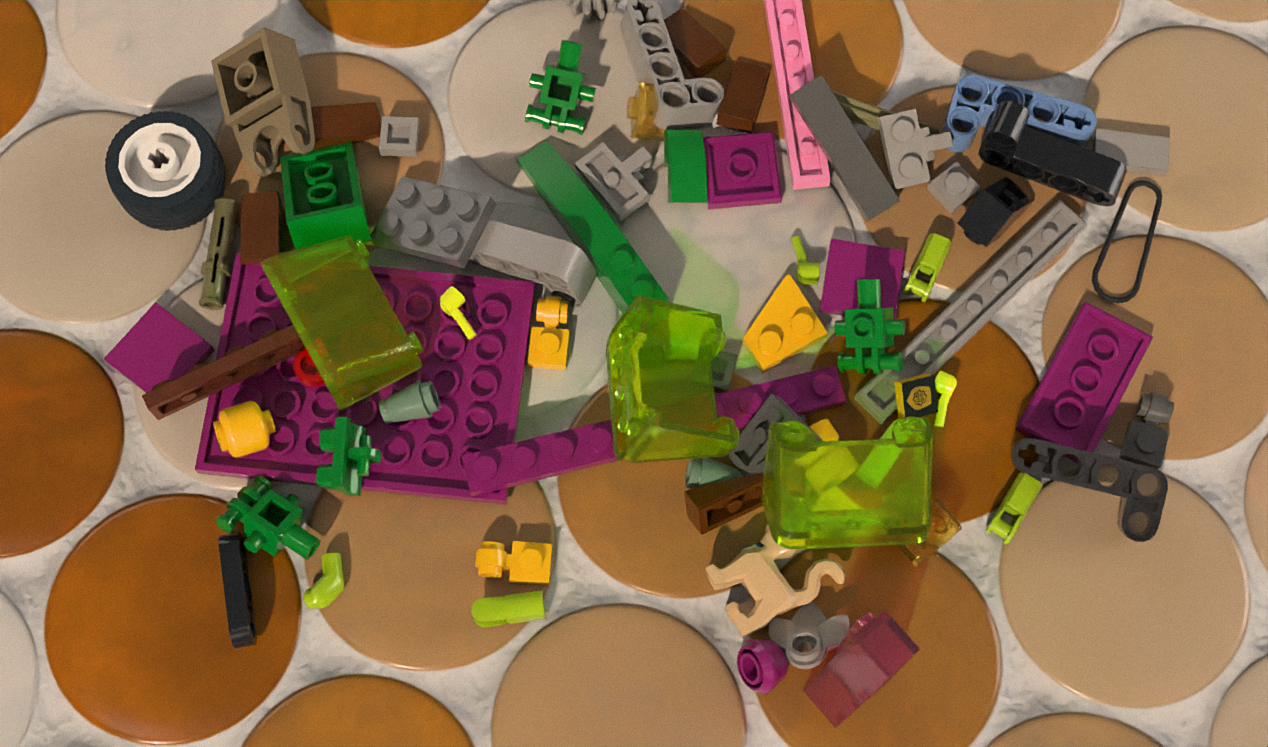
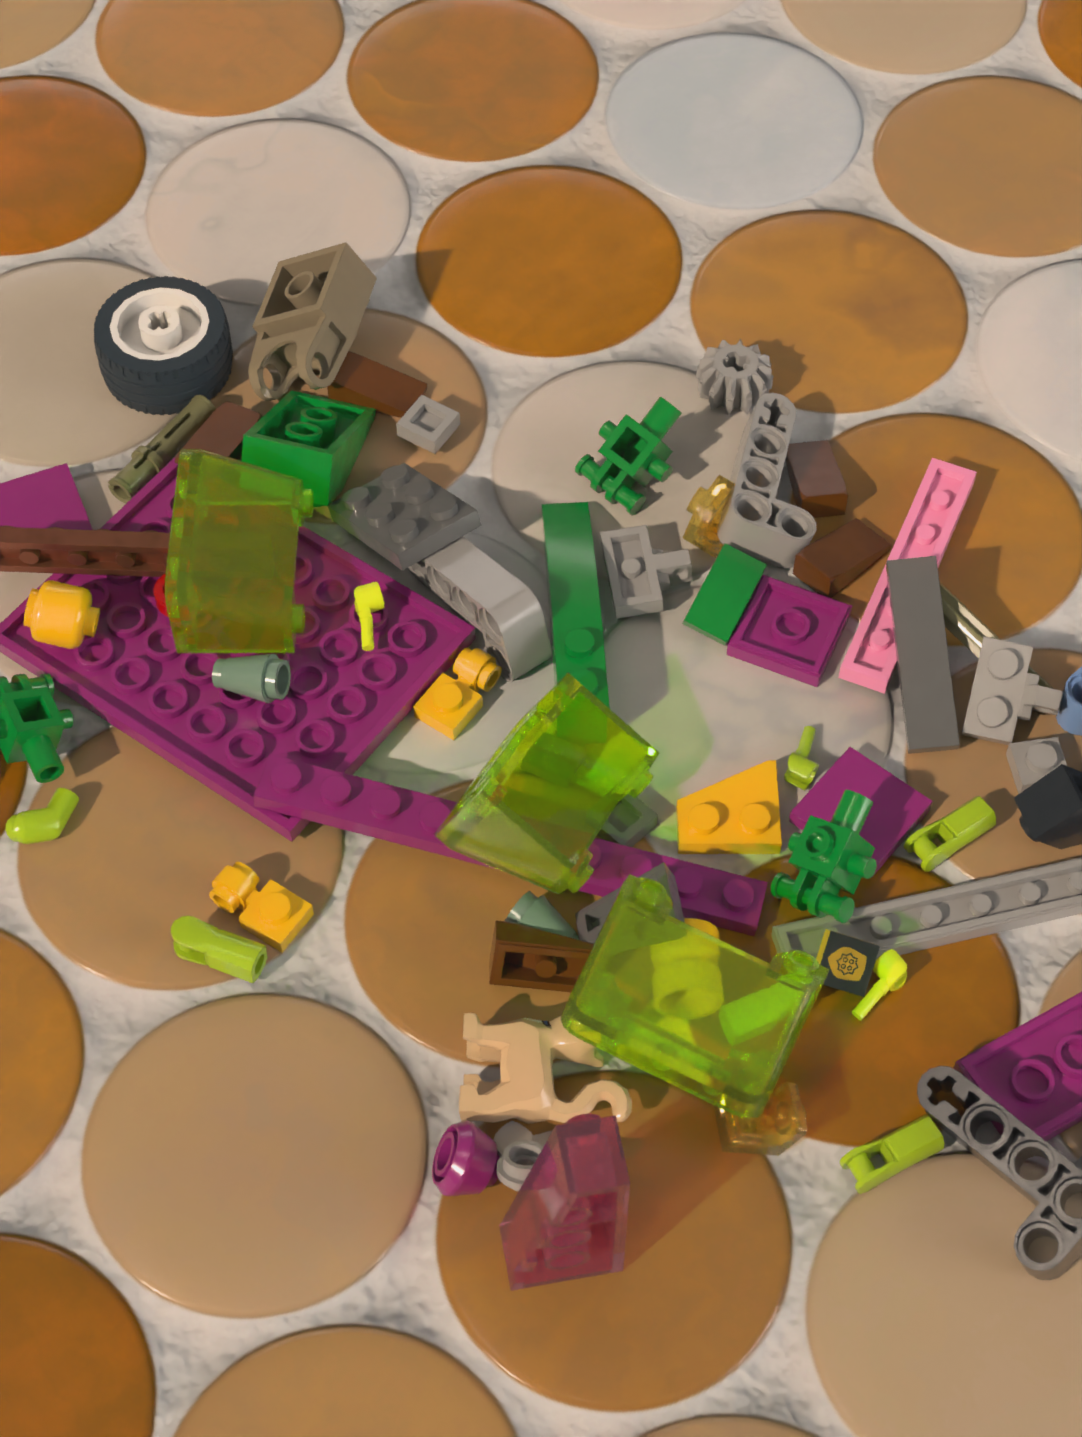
camera: 30 degrees right, 15 degrees down
green hips [316,417,382,497] -> none

